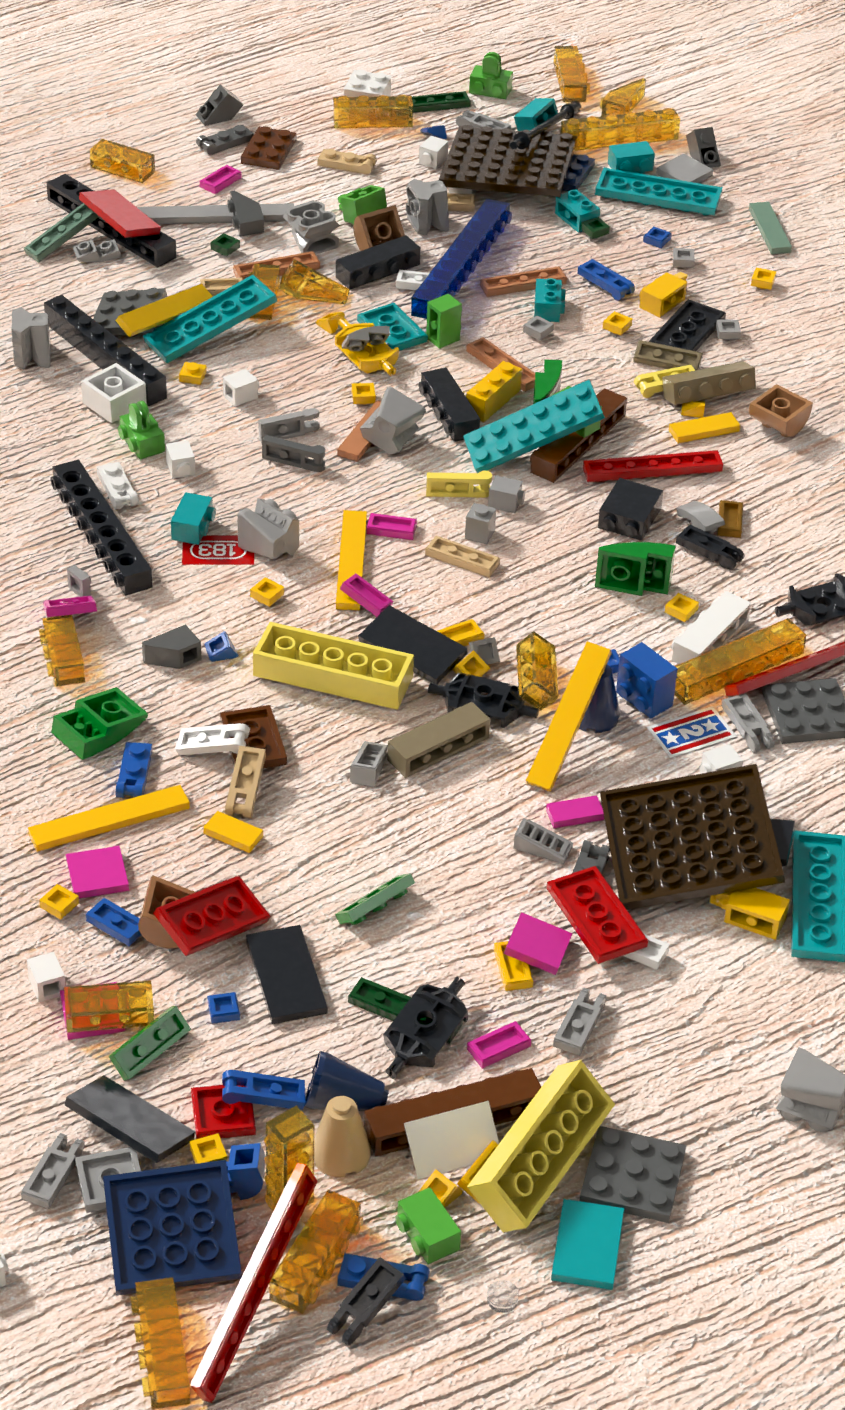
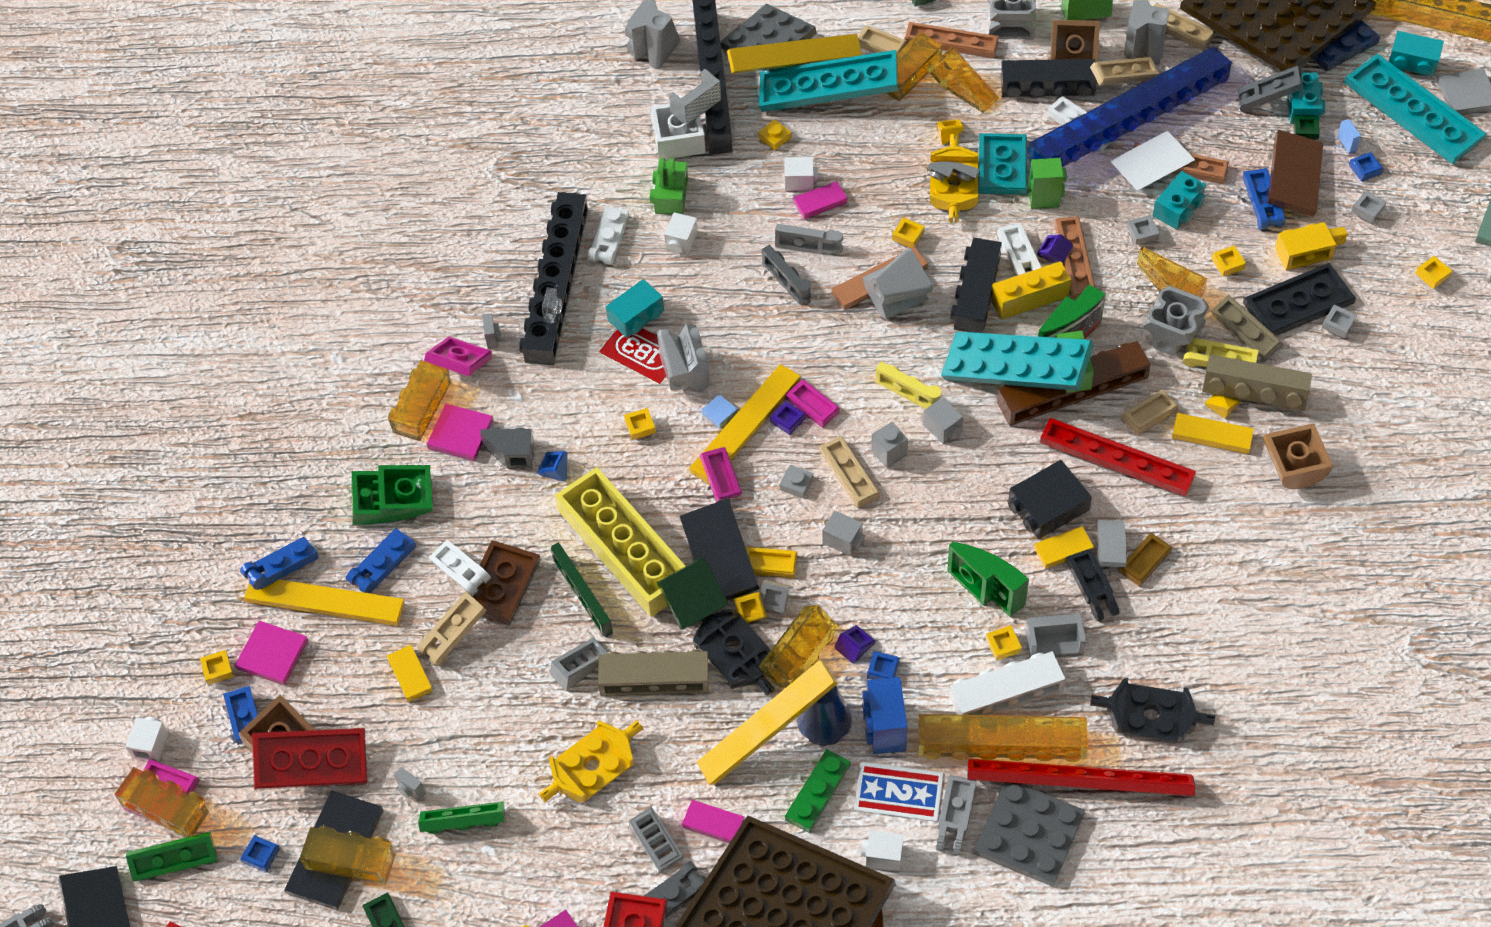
camera: 40 degrees right, 15 degrees up
none -> blue plate [240,537,319,590]
none -> clear yellow brick [300,826,396,885]
none -> light grey plate [394,767,426,802]
none -> dark pink tile [427,404,494,461]
none -> yellow plate [538,720,644,803]
none -> clear plate [542,288,562,323]
none -> dark green tile [550,542,613,637]
none -> dark green tile [657,557,729,630]
none -> light grey panel [669,69,721,125]
none -> light blue tile [702,394,738,429]
none -> dark purple tile [770,401,806,435]
none -> light grey plate [779,465,814,498]
none -> green plate [785,749,851,833]
none -> dark pink tile [794,181,847,219]
none -> light grey brick [822,510,865,556]
none -> dark purple slope [834,625,876,663]
none -> white plate [997,223,1041,276]
none -> light grey panel [1025,613,1086,657]
none -> yellow tile [1034,526,1094,569]
none -> dark purple slope [1036,234,1073,263]
none -> tan tile [1090,57,1160,86]
none -> white sticker [1110,131,1195,191]
none -> tan tile [1122,389,1179,436]
none -> clear yellow slope [1137,247,1208,297]
none -> light grey piece [1143,286,1209,355]
none -> dark grey plate [1238,66,1304,113]
none -> reddish brown tile [1267,129,1323,217]
none -> light blue tile [1337,119,1361,154]

